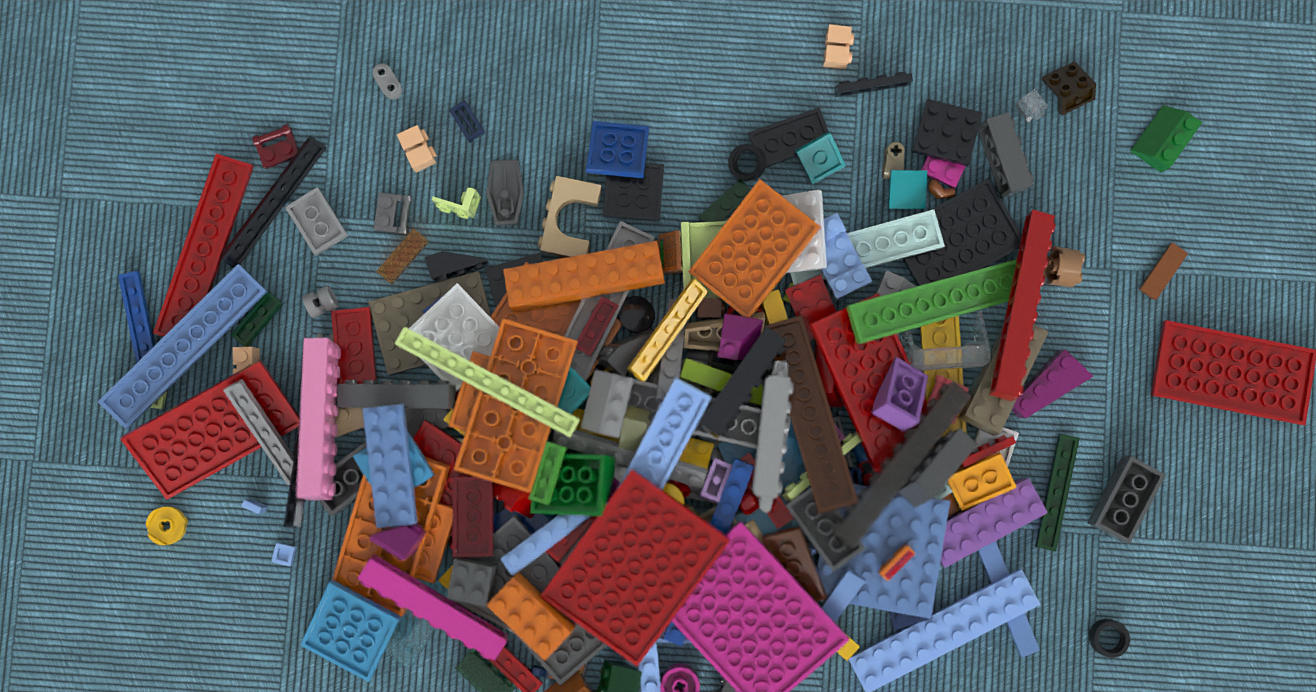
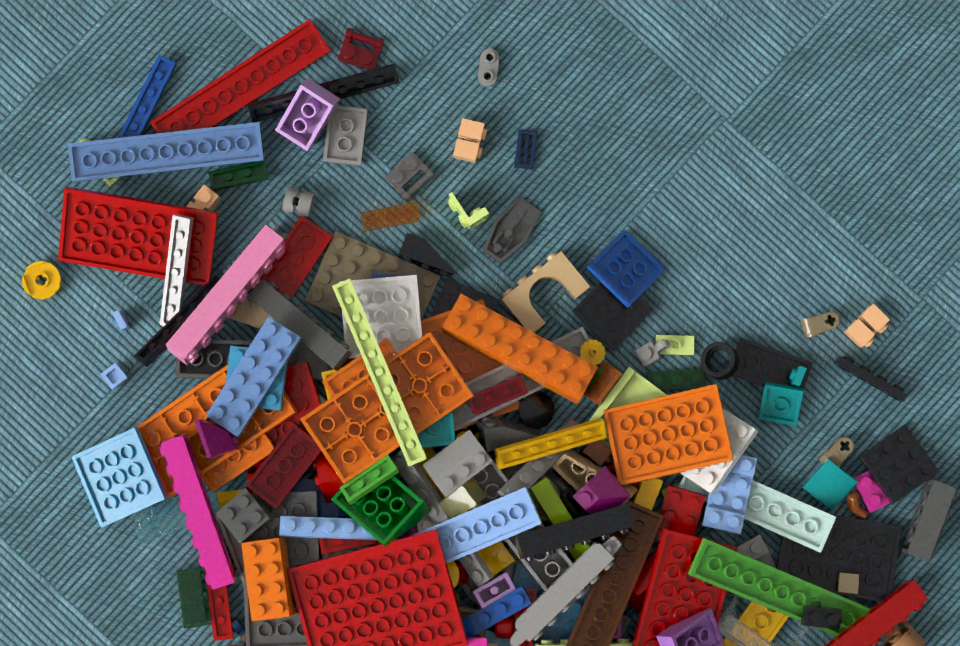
camera: 35 degrees right, 0 degrees up
none -> lavender brick [275,78,340,151]
none -> yellow piece [579,339,606,366]
none -> light grey plate [635,339,671,367]
none -> yellowish green plate [655,335,694,355]
none -> teal plate [789,366,807,387]
none -> dark tan piece [800,312,839,339]
none -> black plate [801,605,843,630]
none -> dark tan tile [837,572,859,594]

